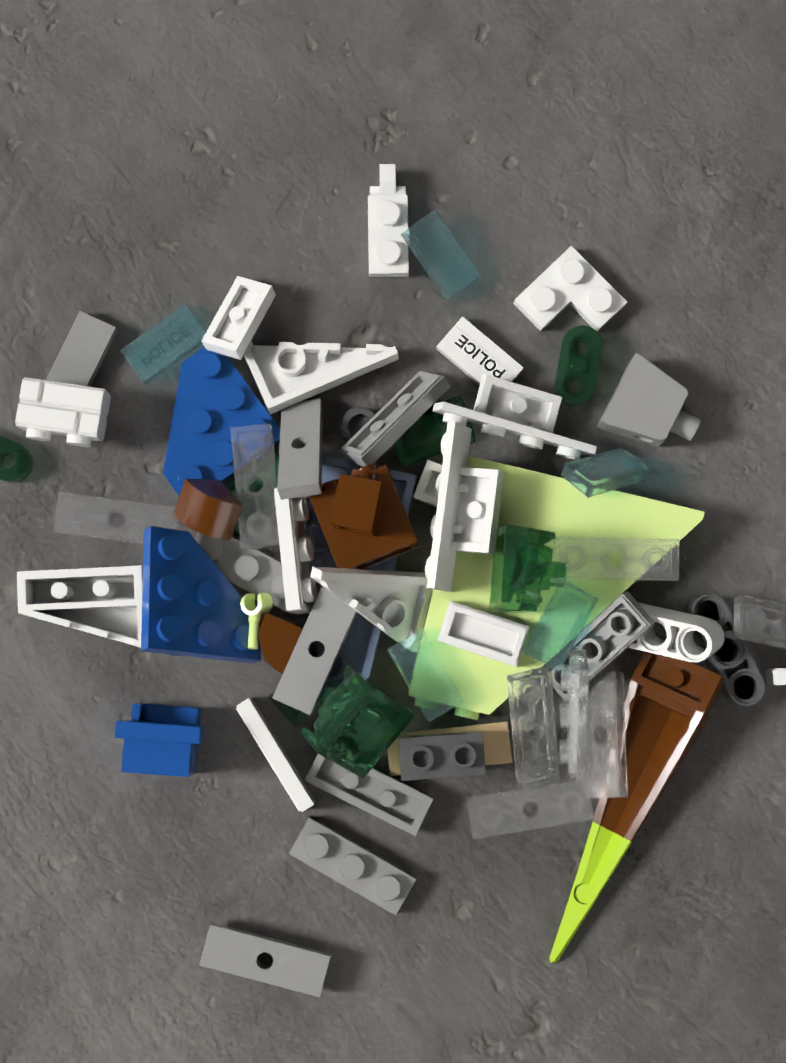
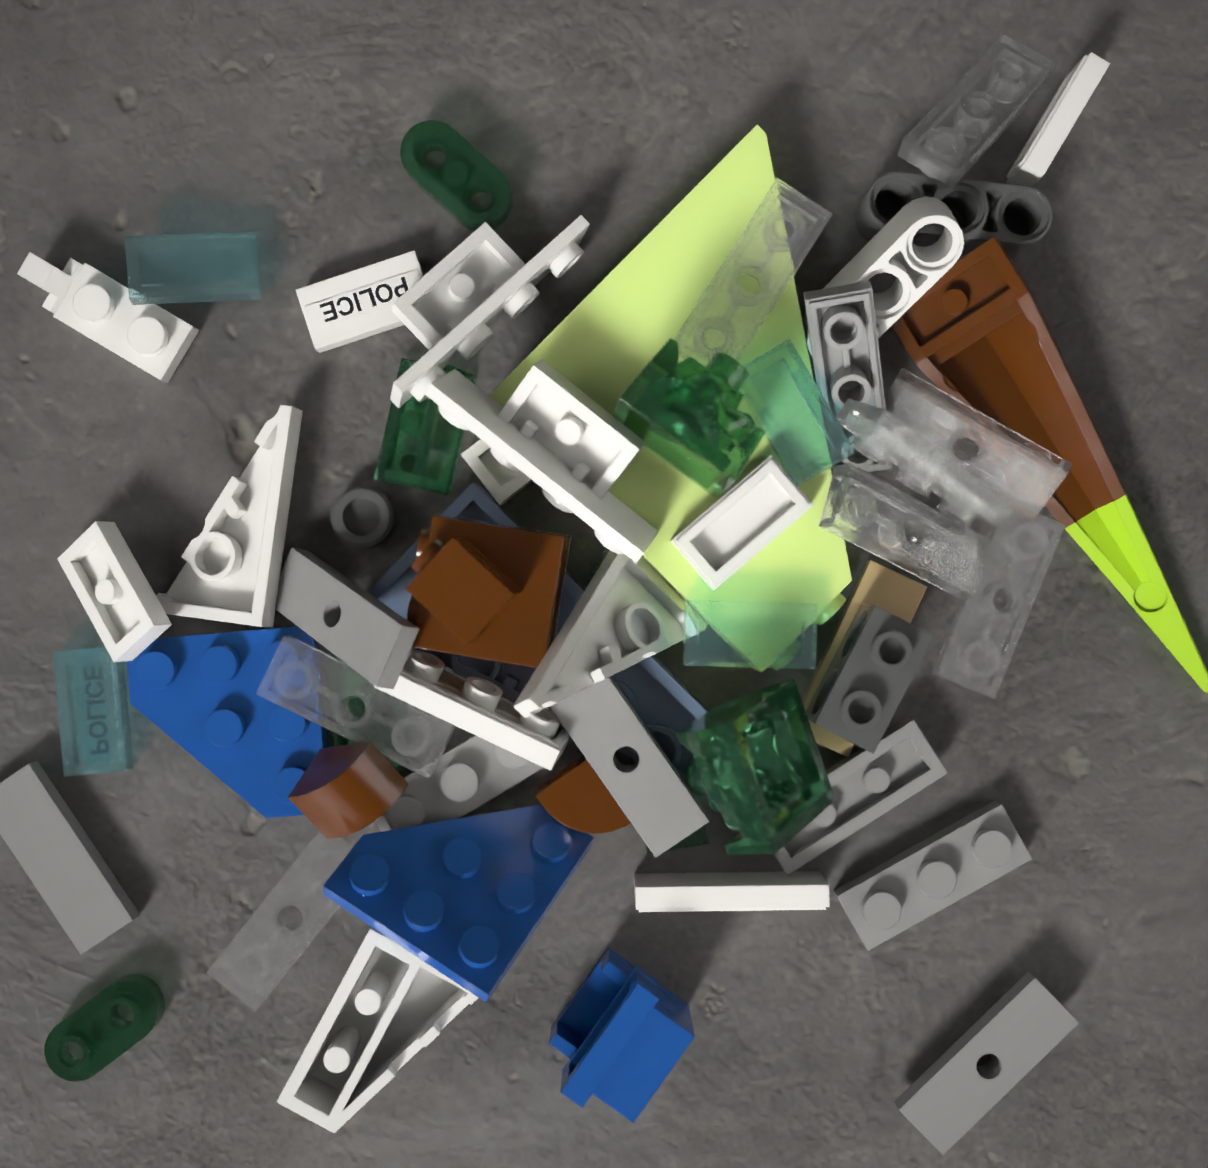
camera: 55 degrees left, 5 degrees up
white brick [15,377,111,447] -> none
yellowish green hand [240,592,273,649] -> none
light grey tile [339,371,451,467] -> none
white plate [513,246,627,332] -> none
clear light blue tile [561,447,650,498] -> none
light grey torso [597,353,701,447] -> none

